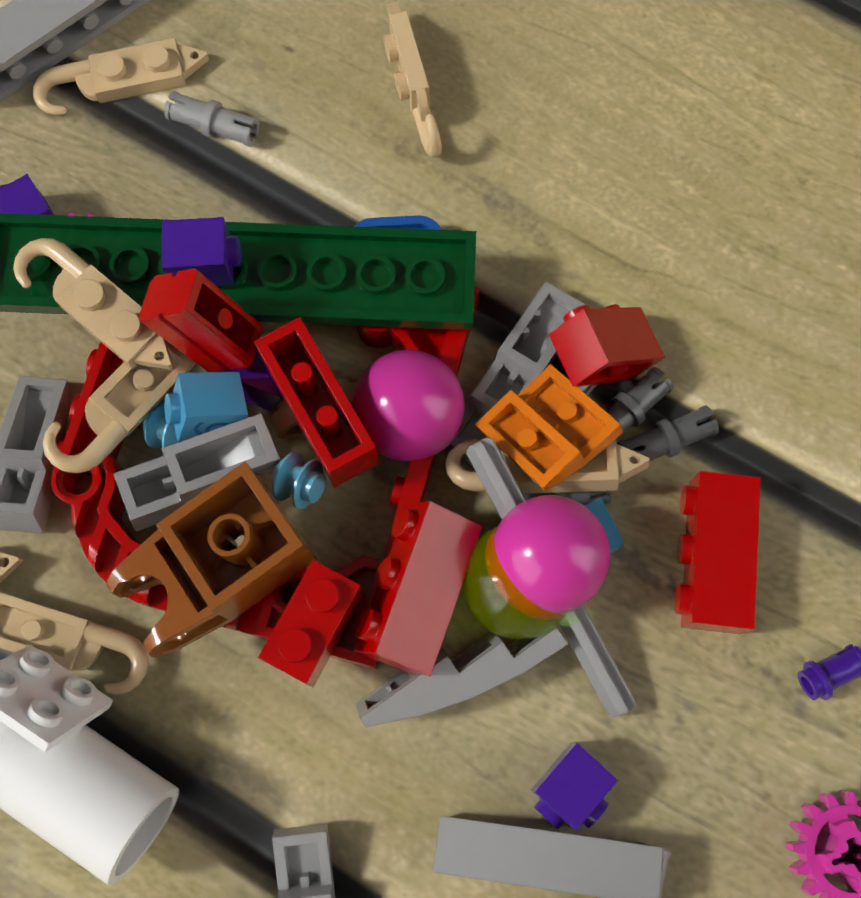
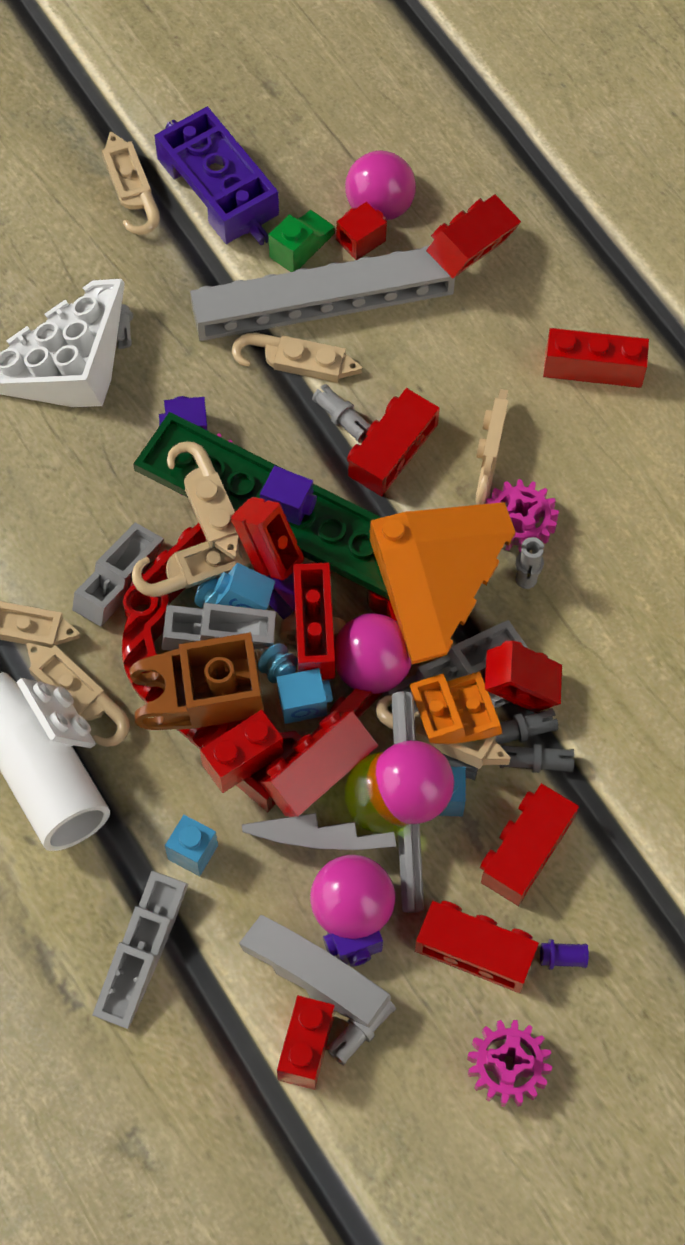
camera: 25 degrees right, 10 degrees down
none -> dark azure brick [165,815,218,877]
none -> dark azure brick [276,668,333,724]
none -> dark pink piece [310,855,395,939]
none -> red brick [347,388,440,497]
none -> orange slope [370,502,516,665]
none -> red brick [414,900,539,994]
none -> dark pink gear [485,479,559,552]
none -> light grey pin [515,537,544,589]

